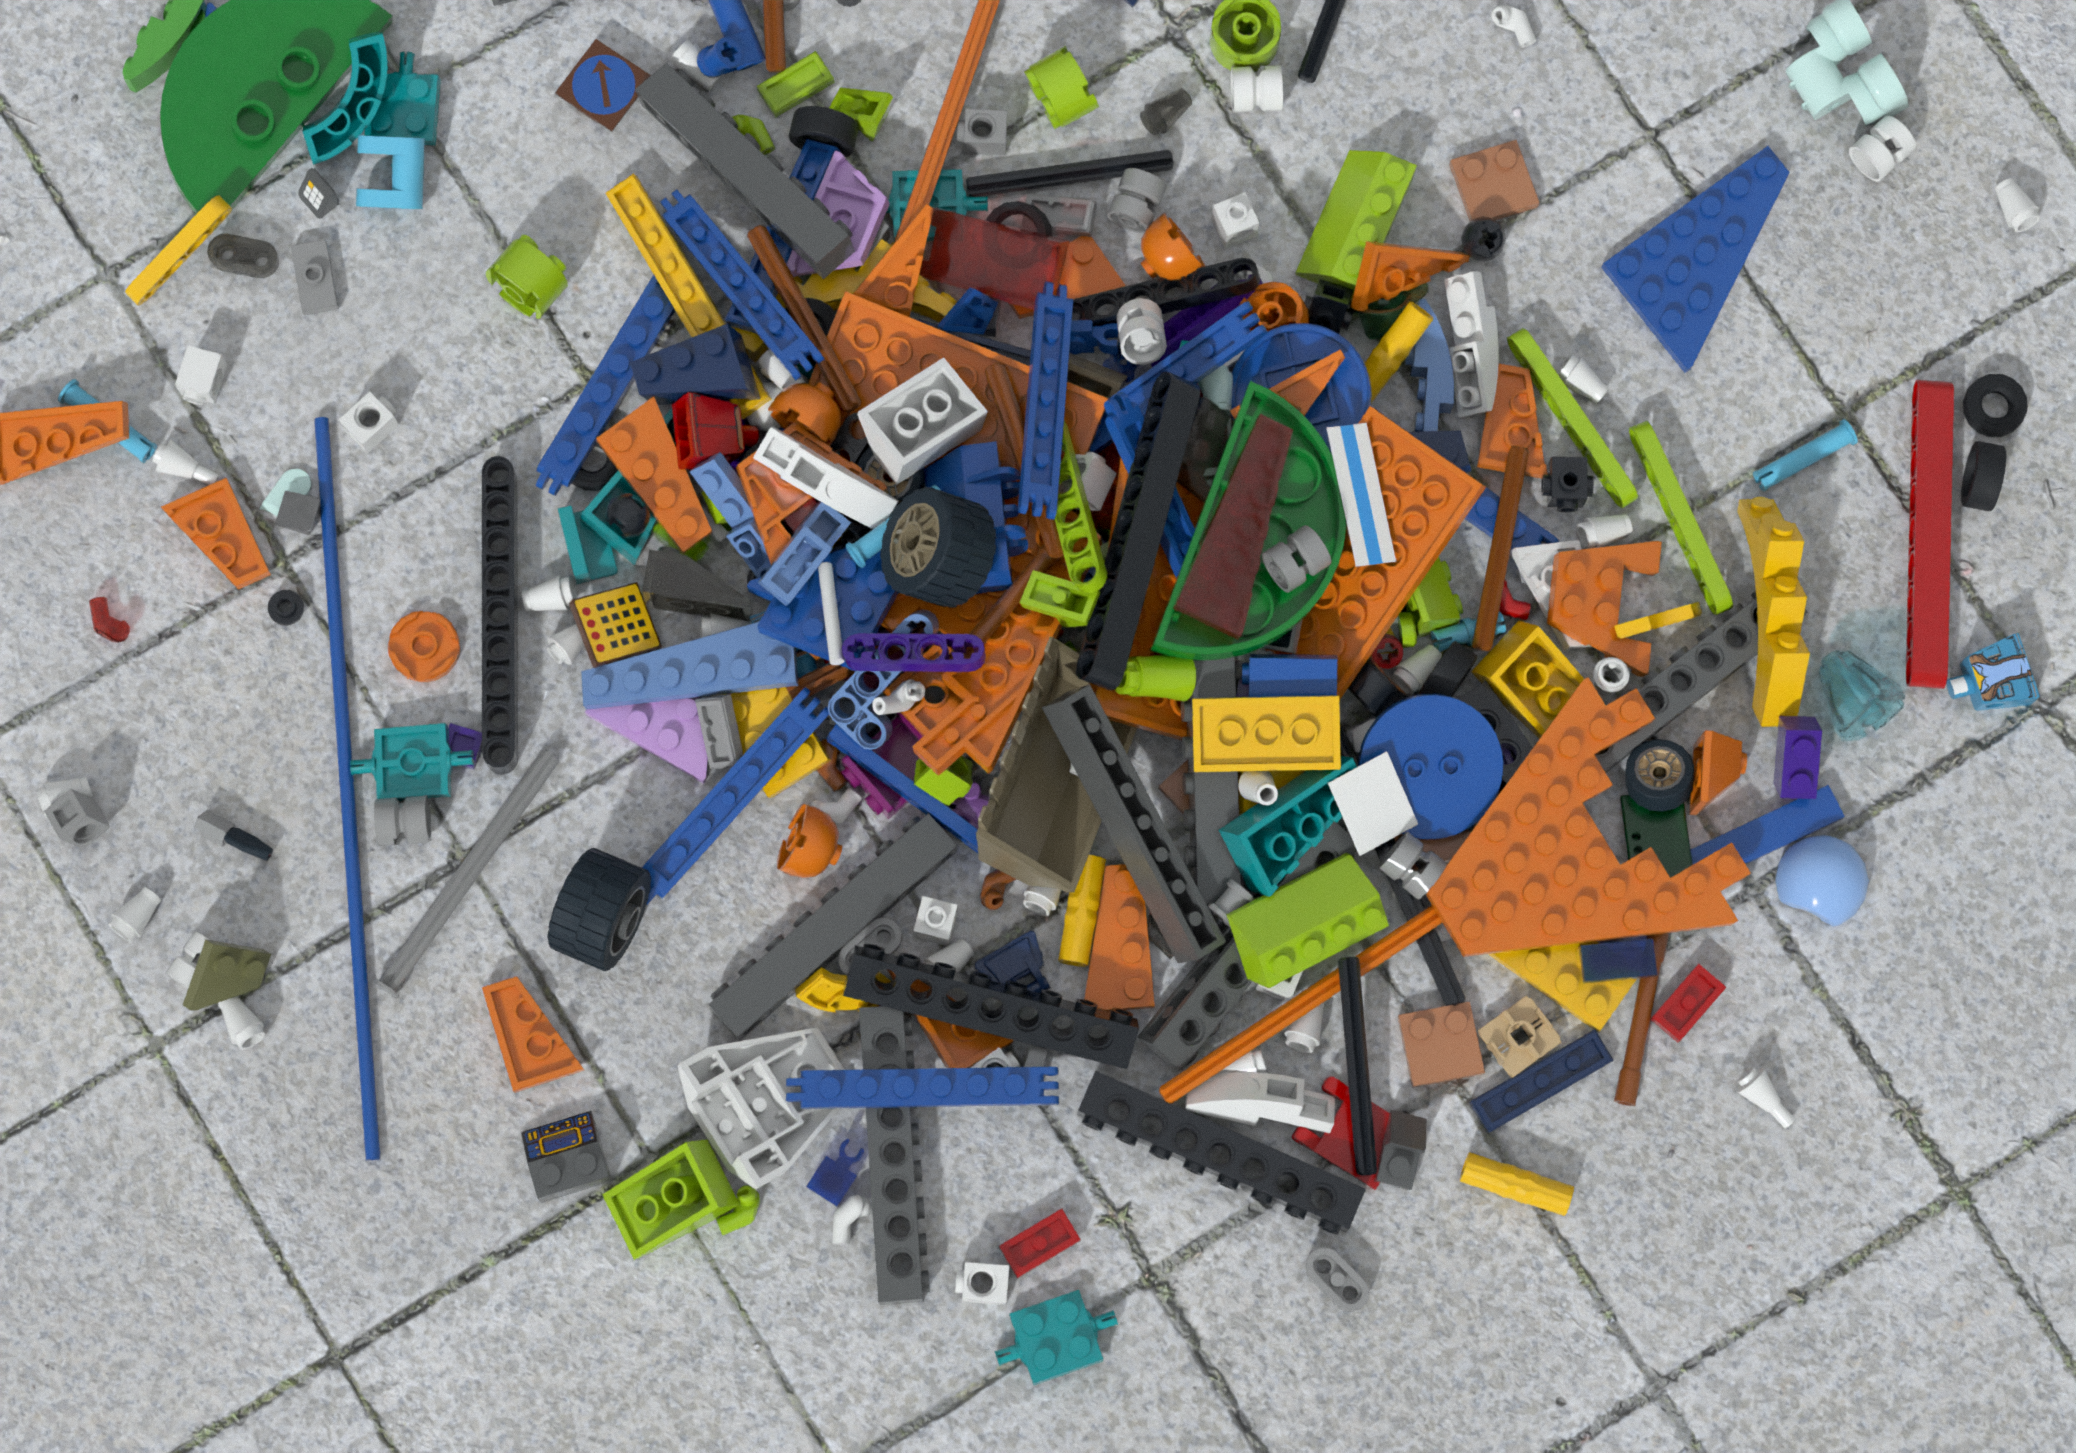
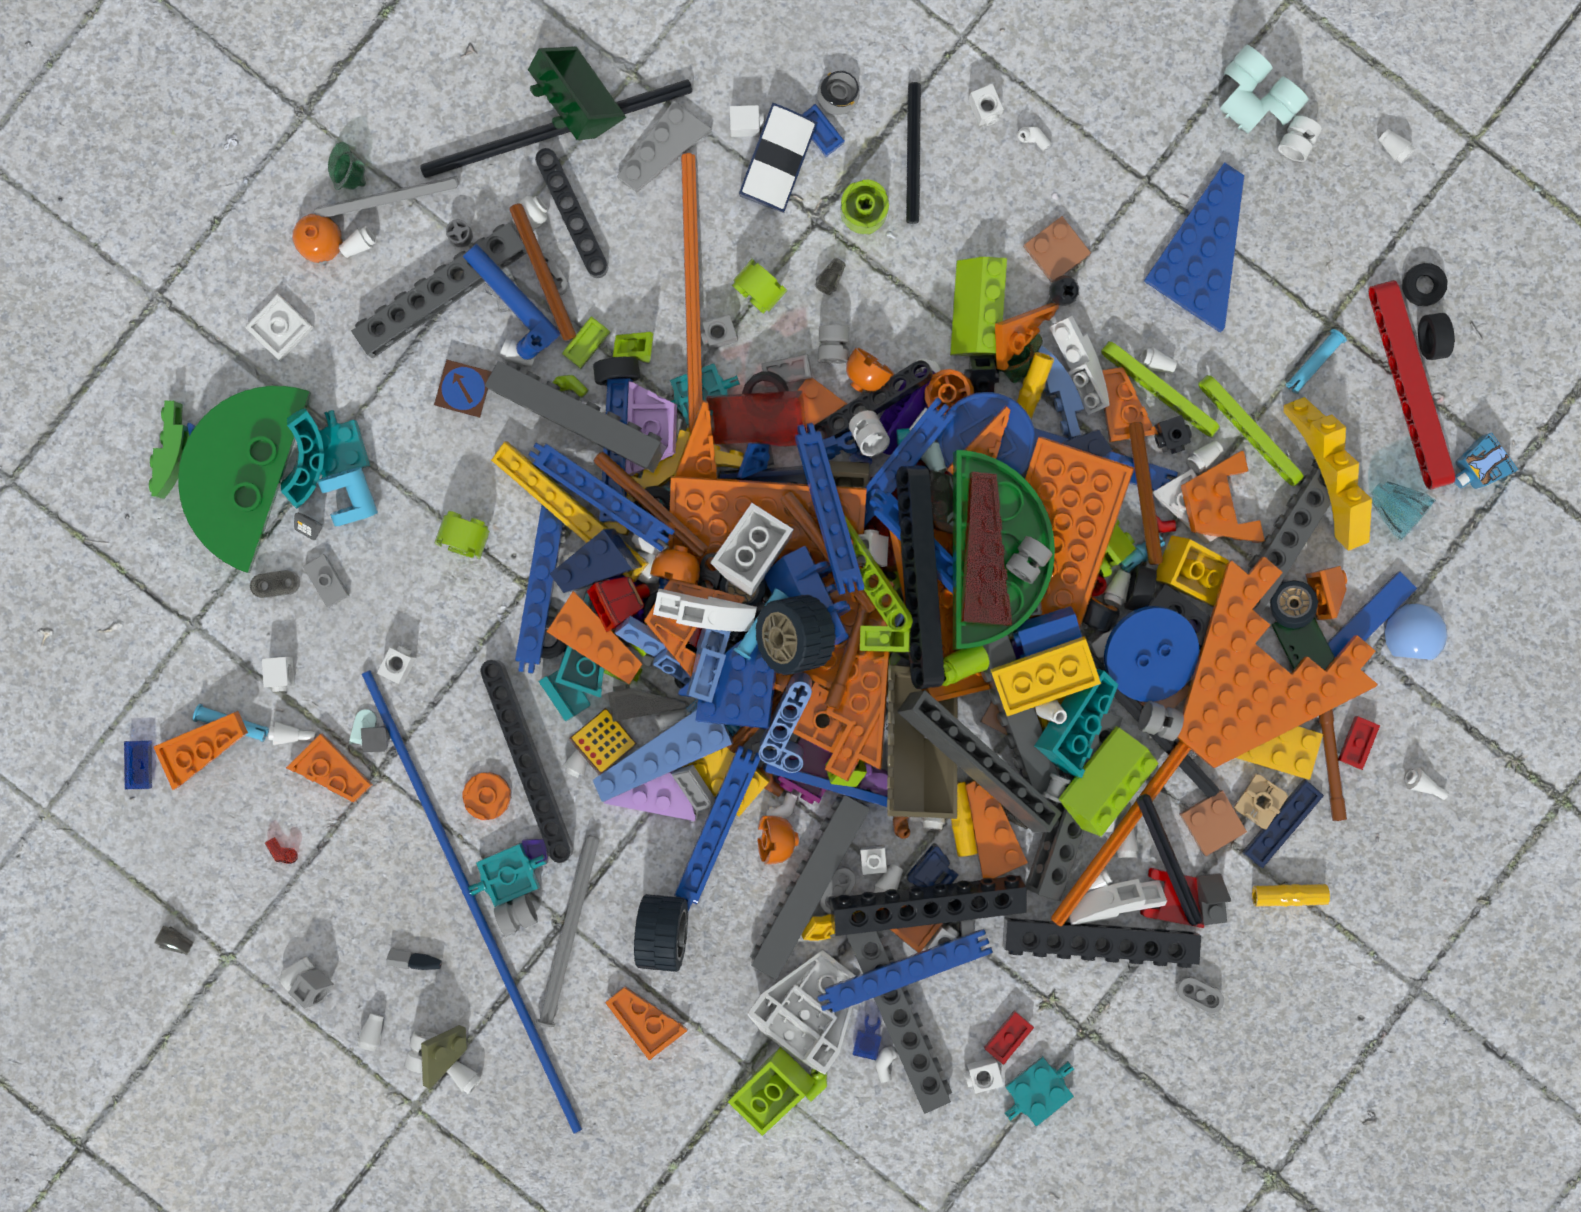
camera: 15 degrees left, 10 degrees up
yellow beam [125,195,232,306] -> none
black plate [268,590,304,626] -> none
dark grey slope [521,1111,612,1203] -> none
white cone [522,575,577,612] -> none
black piece [605,493,650,538] -> none
white bar [818,562,844,665] -> none
dark purple beam [842,633,986,672] -> none
white arm [873,679,925,715] -> none
black axle [966,150,1174,197] -> none
white brick [1211,192,1259,249] -> none
white wheel [1230,65,1283,113] -> none
white sticker [1327,423,1396,567] -> none
white sticker [1328,751,1418,856] -> none
clear blue plate [1579,939,1658,984] -> none
white cone [1594,657,1630,694] -> none
yellow tile [1614,602,1702,639] -> none
dark purple brick [1773,716,1822,799] -> none

